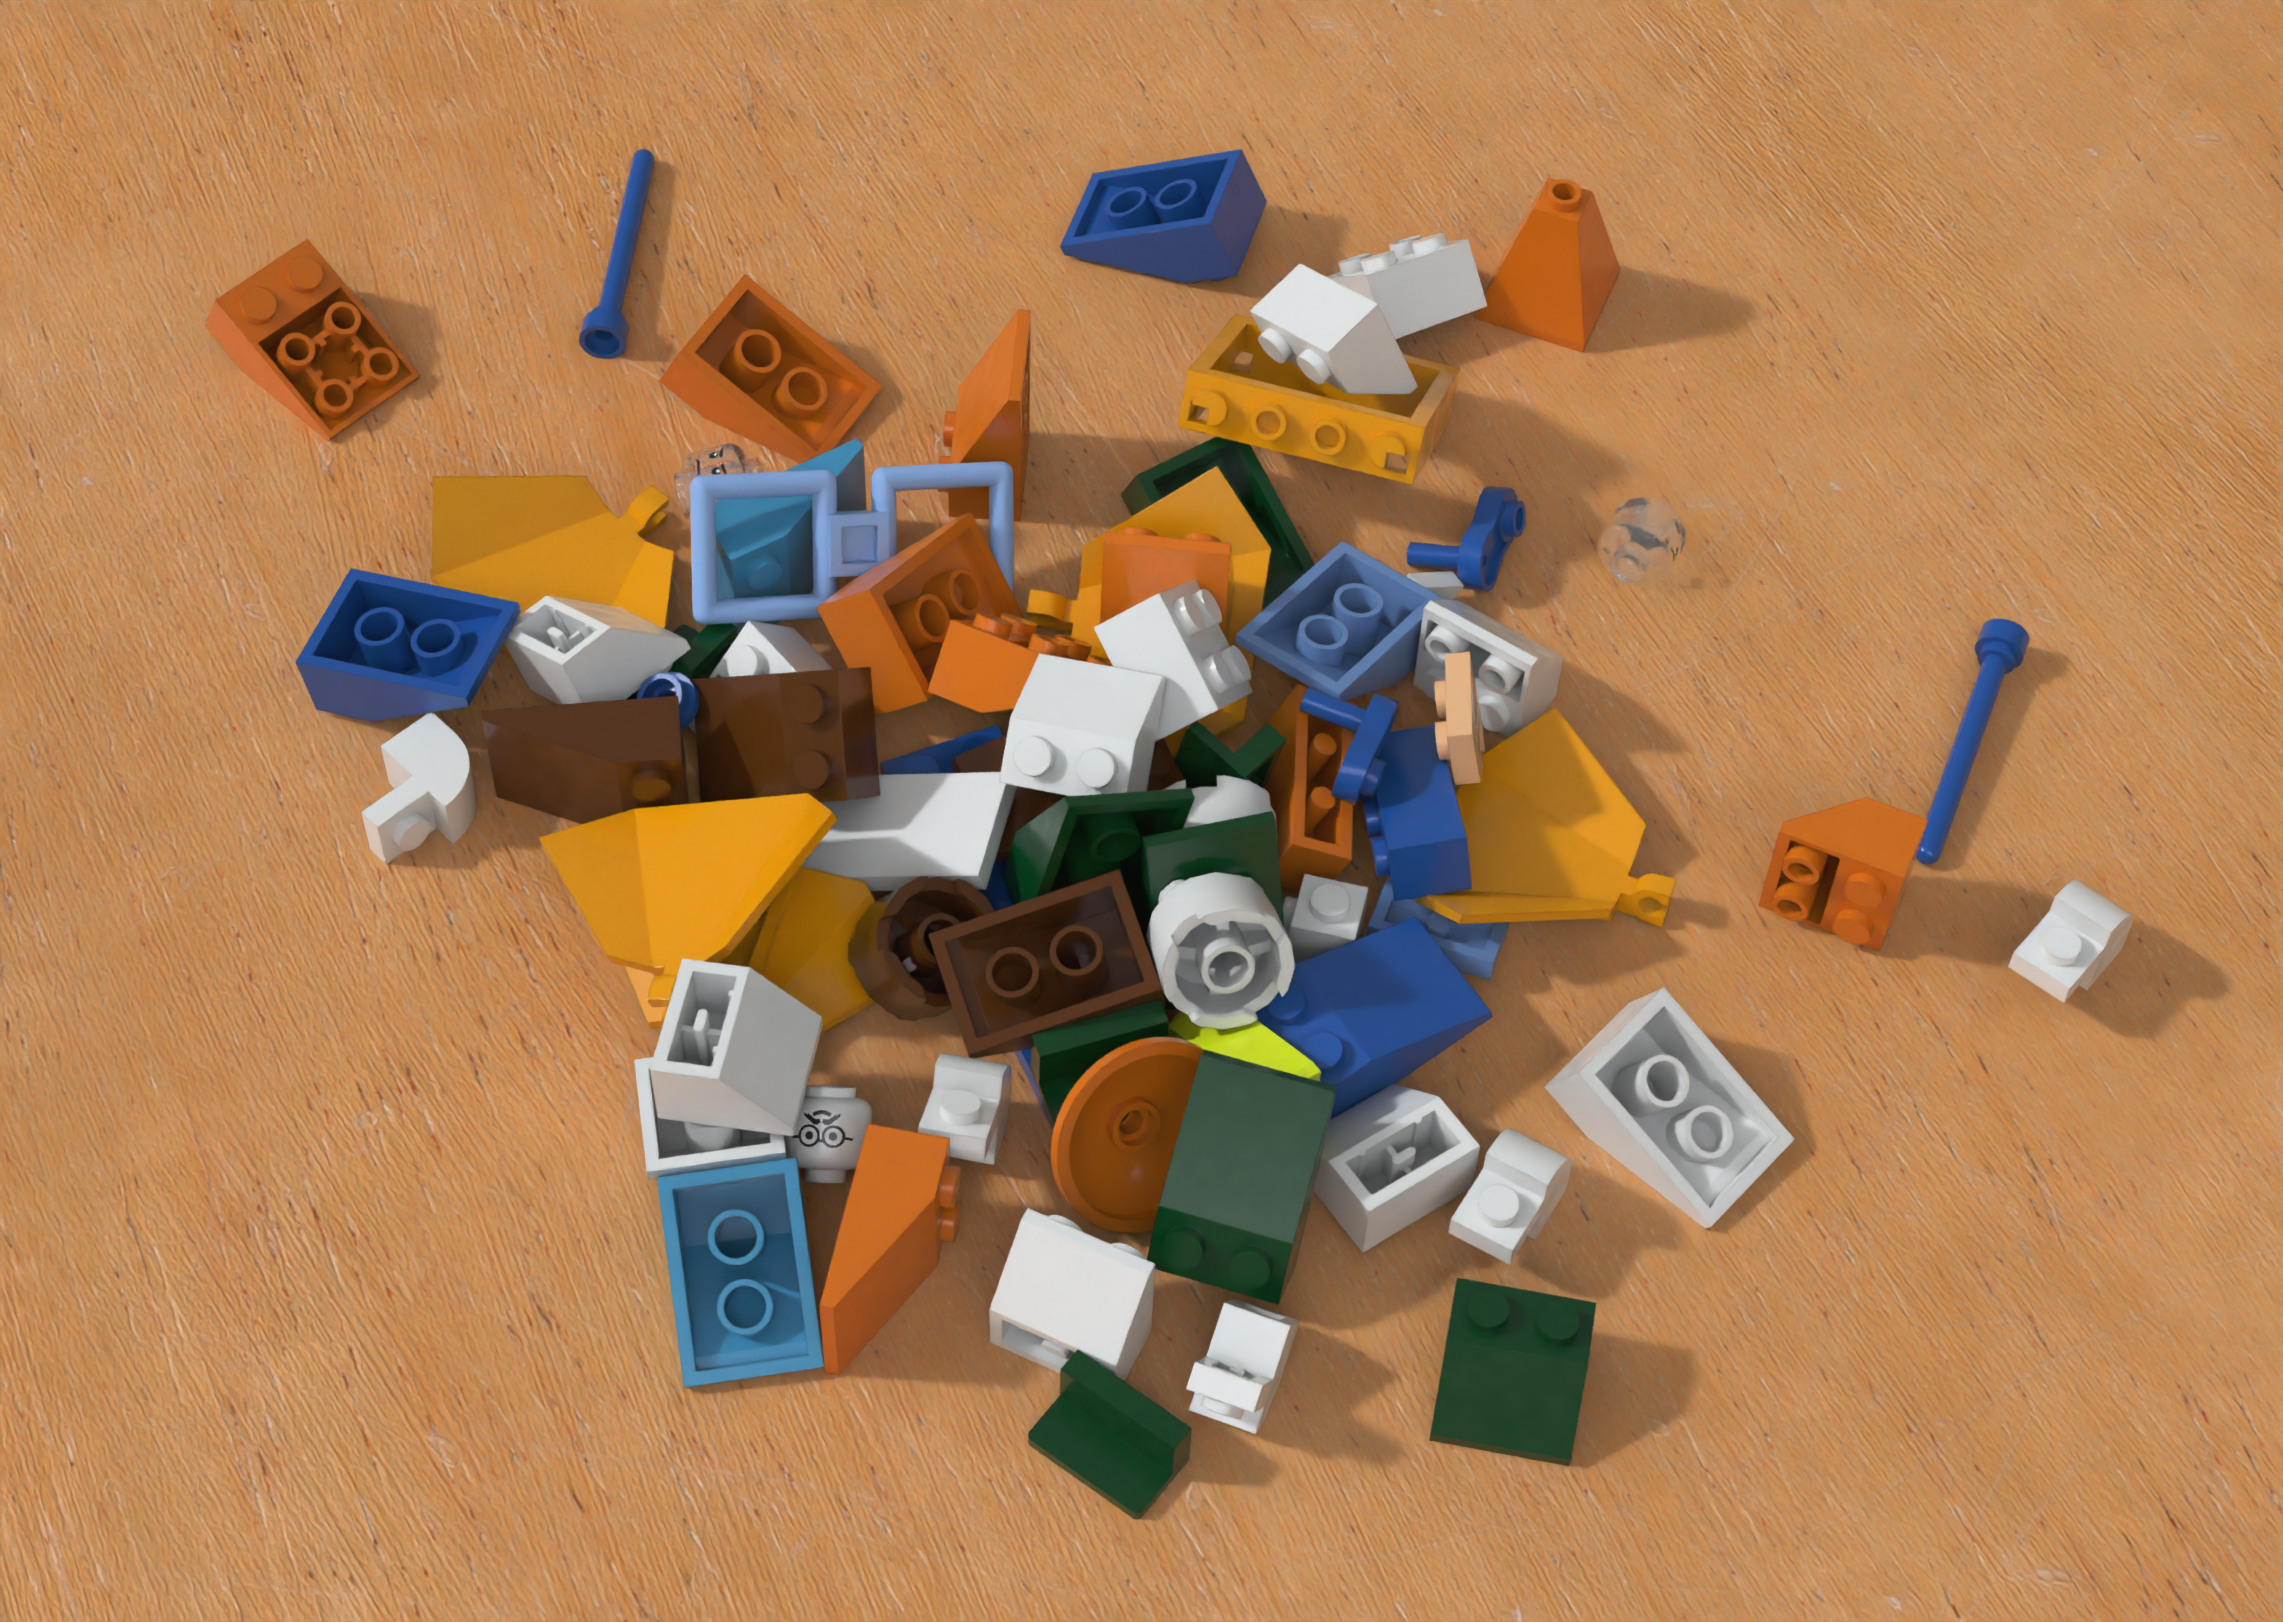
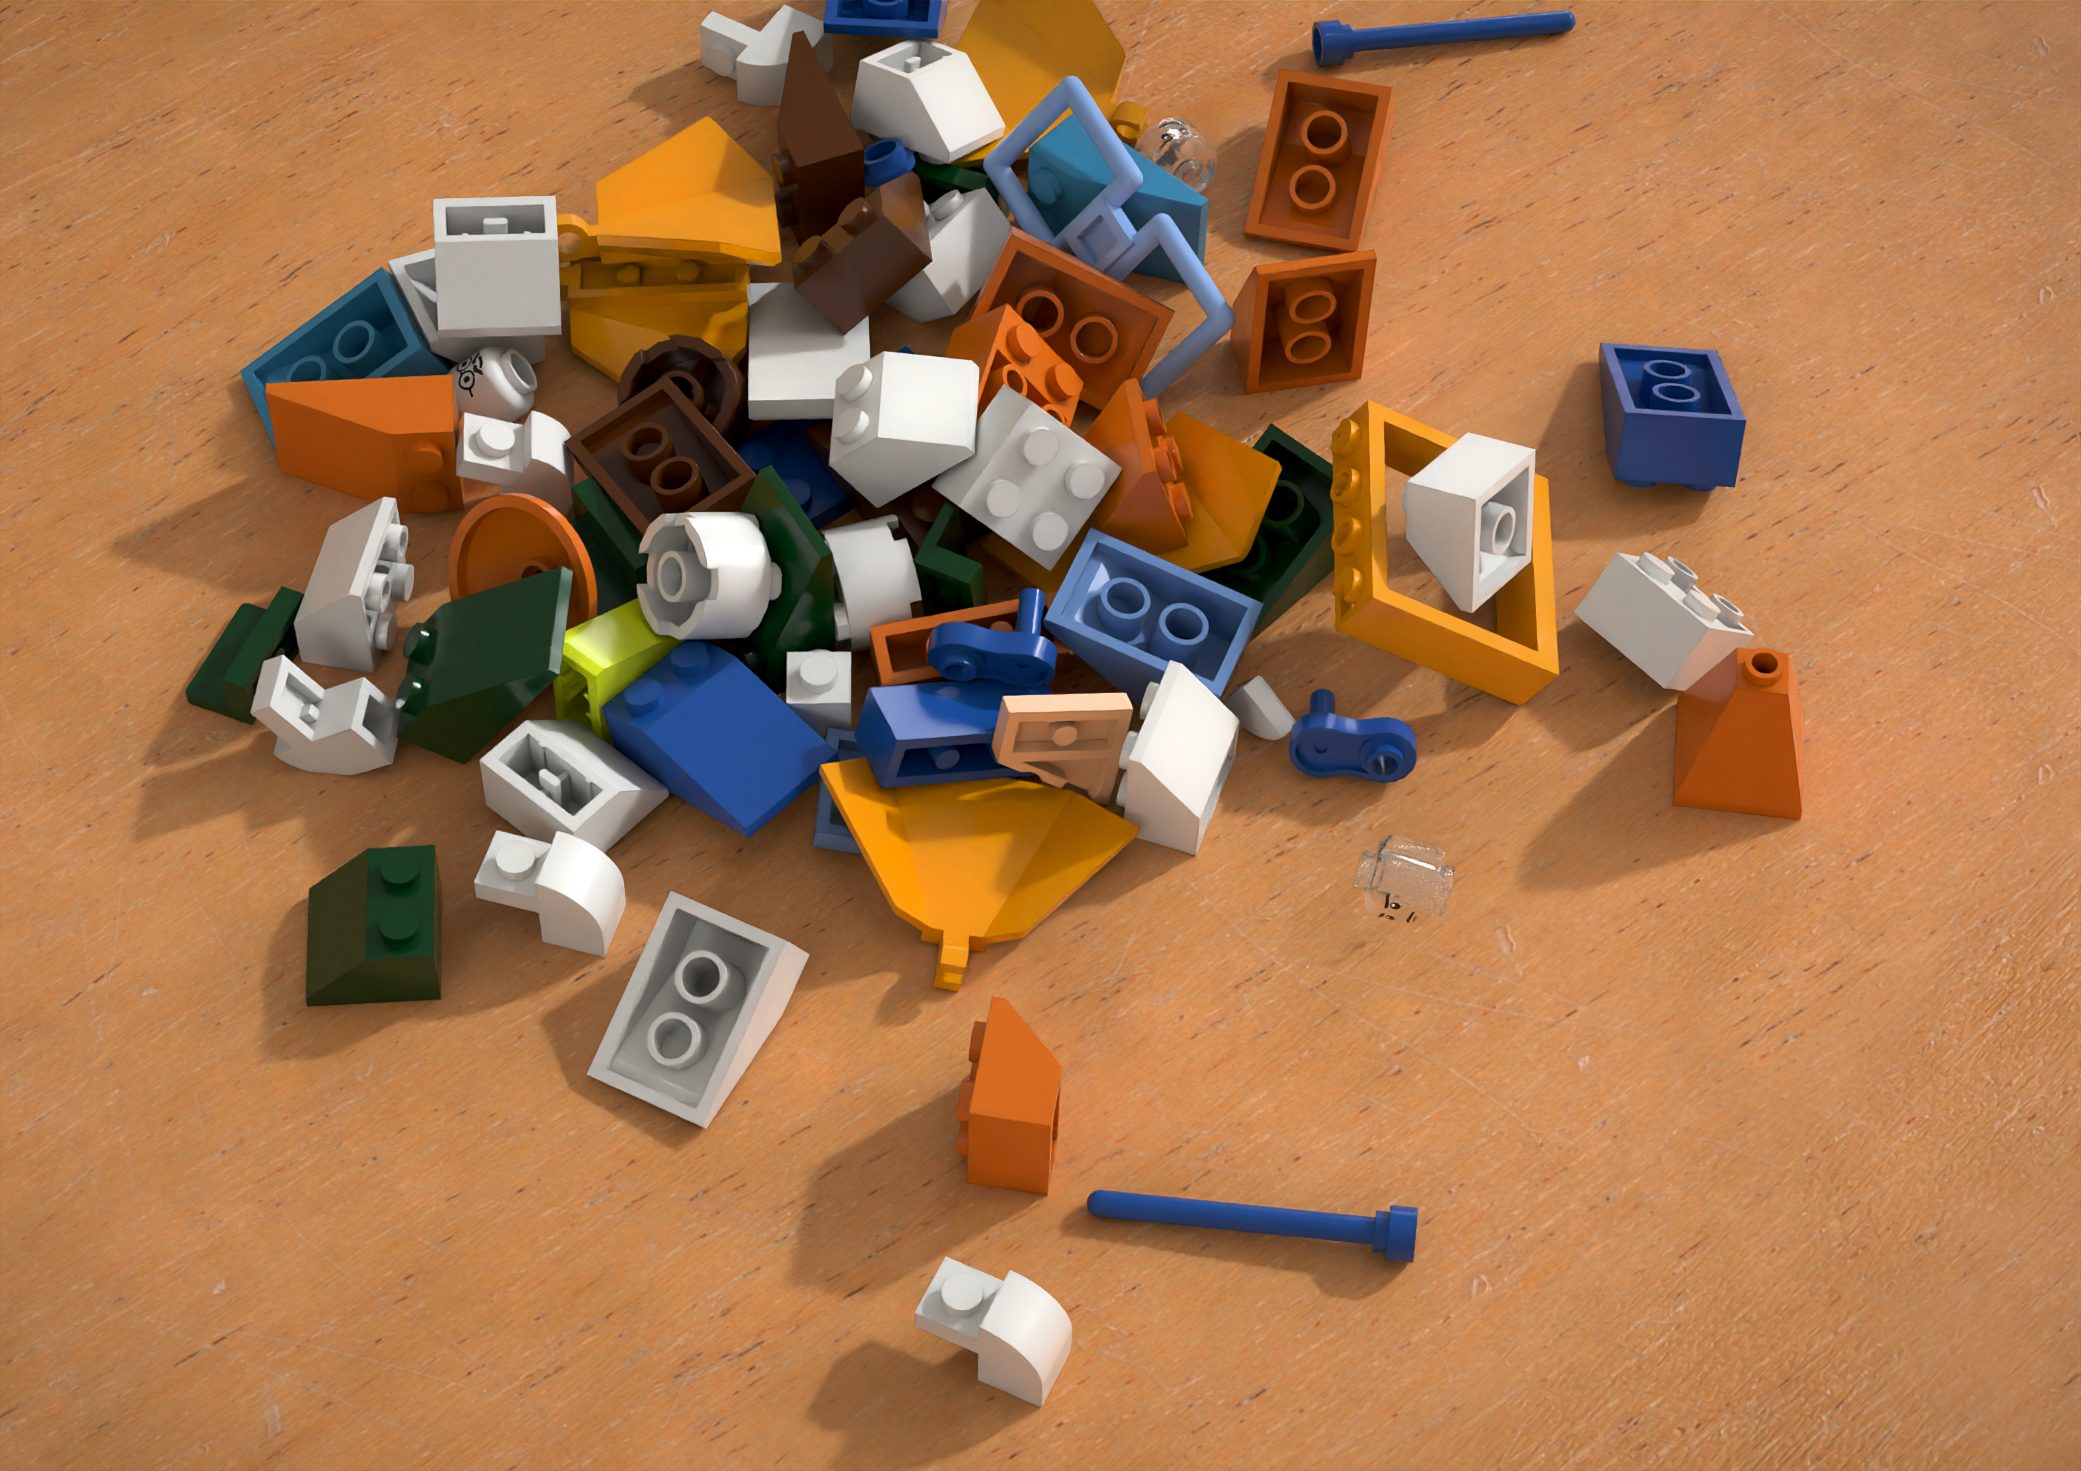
camera: 75 degrees right, 0 degrees up
dark green slope [1002,788,1195,920] -> none

